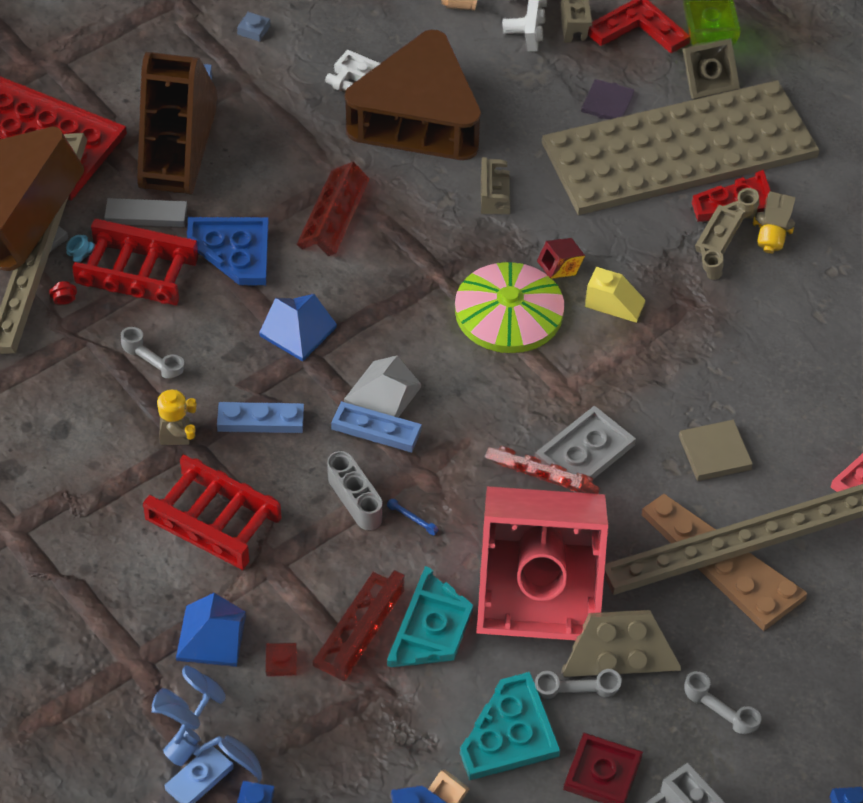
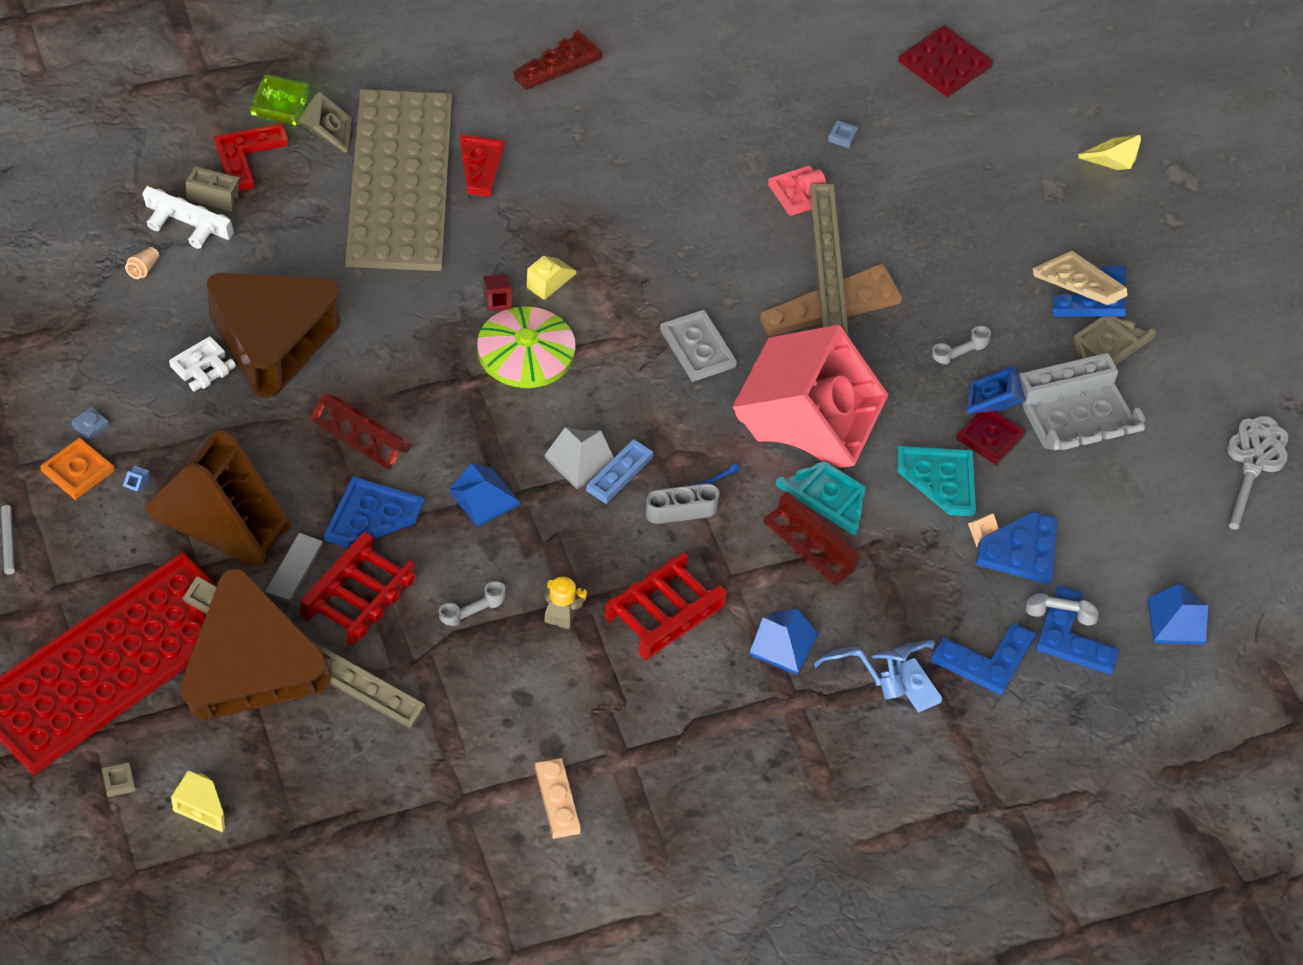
camera: 75 degrees left, 0 degrees up
red plate [49,281,77,305] -> none
medium azure plate [66,235,95,263] -> none
medium blue plate [217,402,304,433] -> none
clear red plate [266,643,297,676] -> none
dark tan hinge [481,157,510,214] -> none
clear red wing [485,445,600,494] -> none
light grey bar [535,669,621,699] -> none
dark tan wing [562,610,681,677] -> none
clear purple piece [581,79,634,120] -> none
dark tan tile [679,419,753,481] -> none
dark tan plate [695,188,759,280] -> none
piece [753,191,796,254] -> none
none -> light grey bar [1,505,15,574]
none -> orange tile [40,437,115,500]
none -> blue slope [966,365,1026,414]

